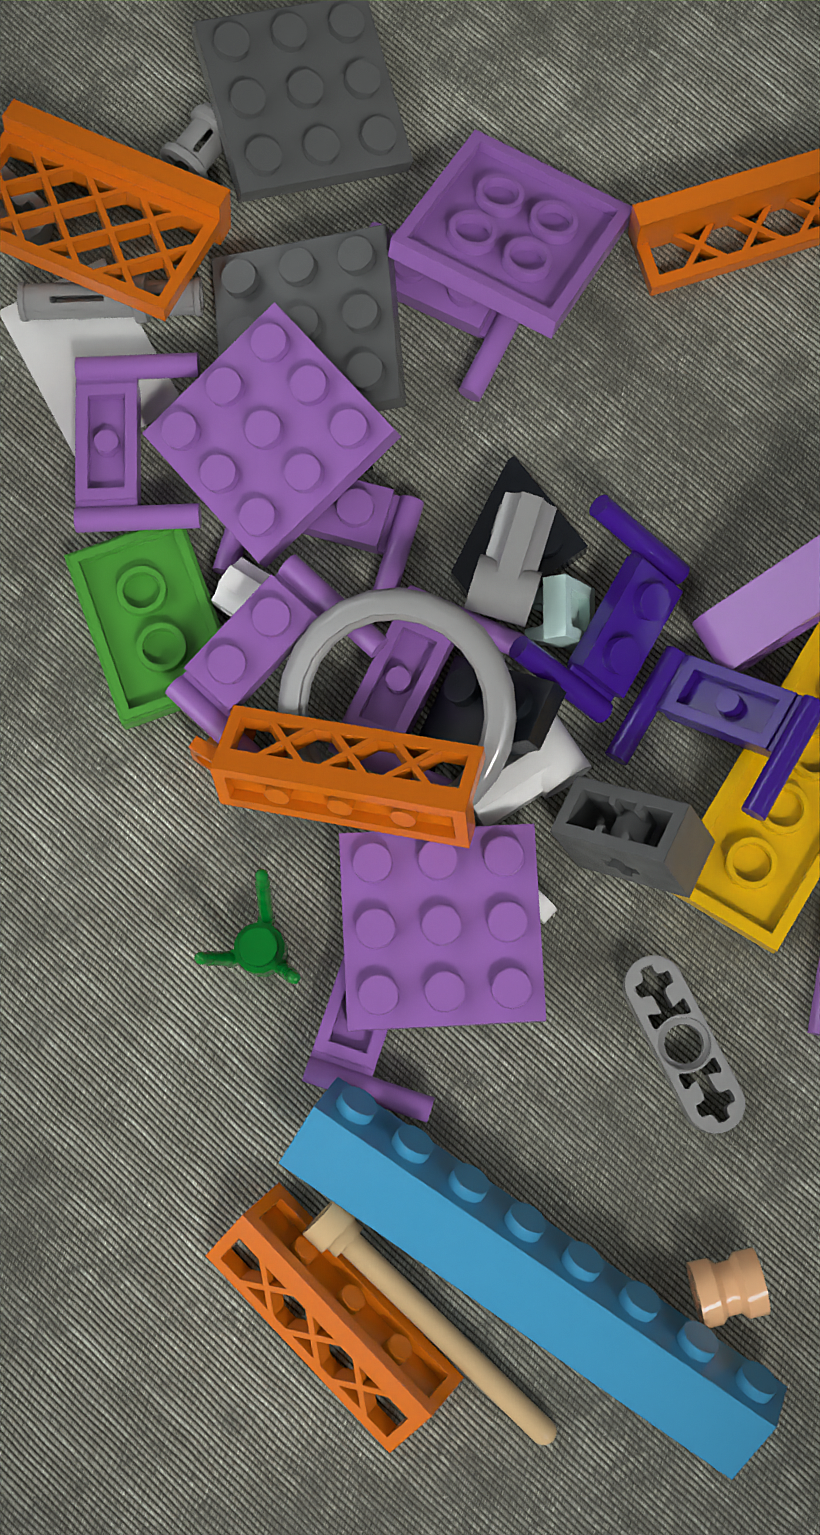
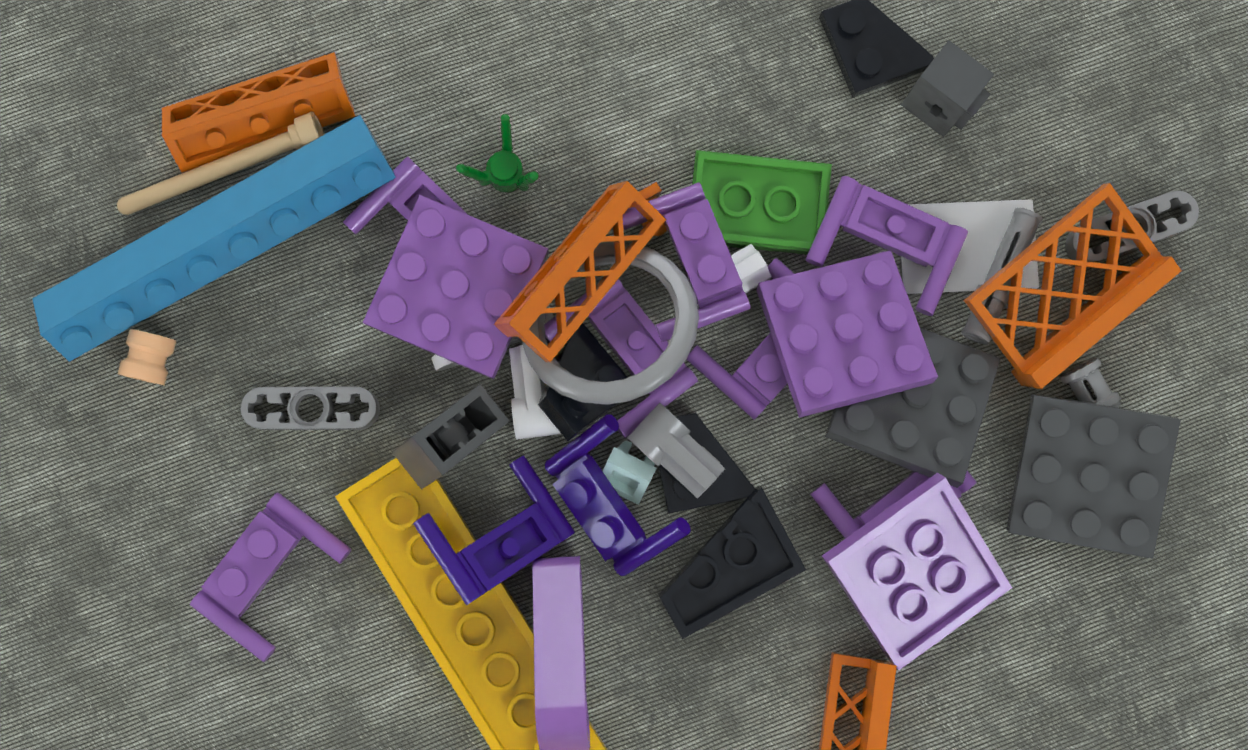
camera: 105 degrees right, 5 degrees up
none -> black wing [658,486,806,639]

